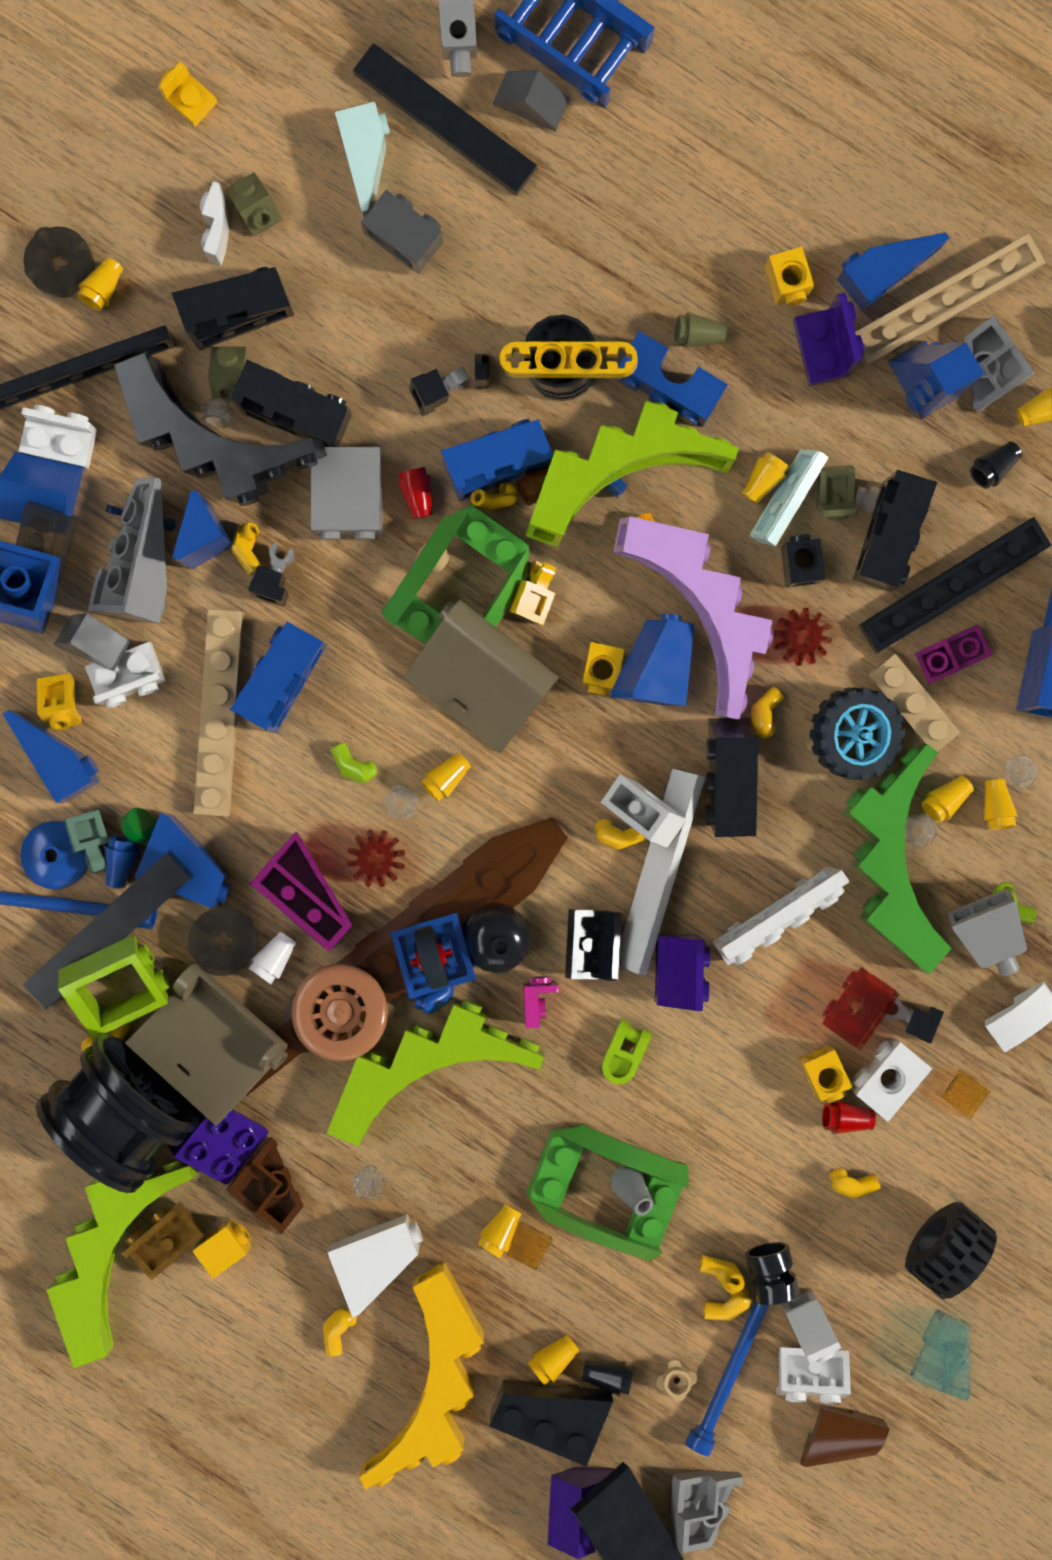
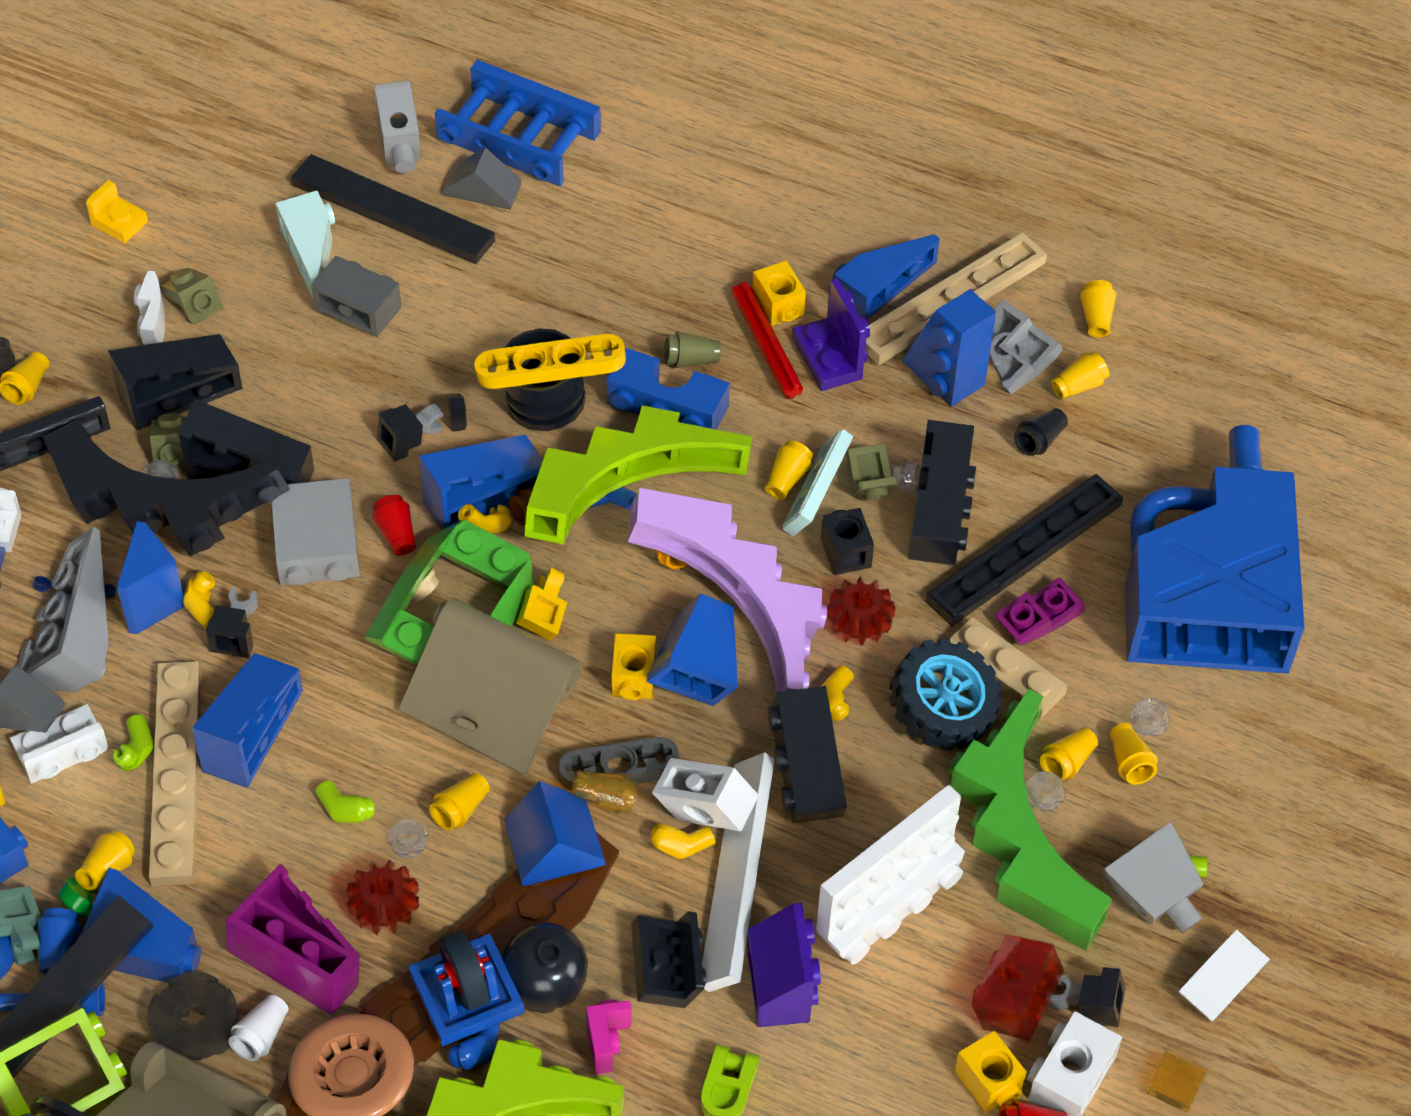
camera: 15 degrees left, 35 degrees down
none -> yellow cone [75,831,135,890]
none -> lime arm [113,714,154,771]
none -> blue slope [504,781,606,887]
none -> dark grey beam [559,737,679,793]
none -> clear yellow cone [572,771,637,815]
none -> red axle [731,281,803,399]

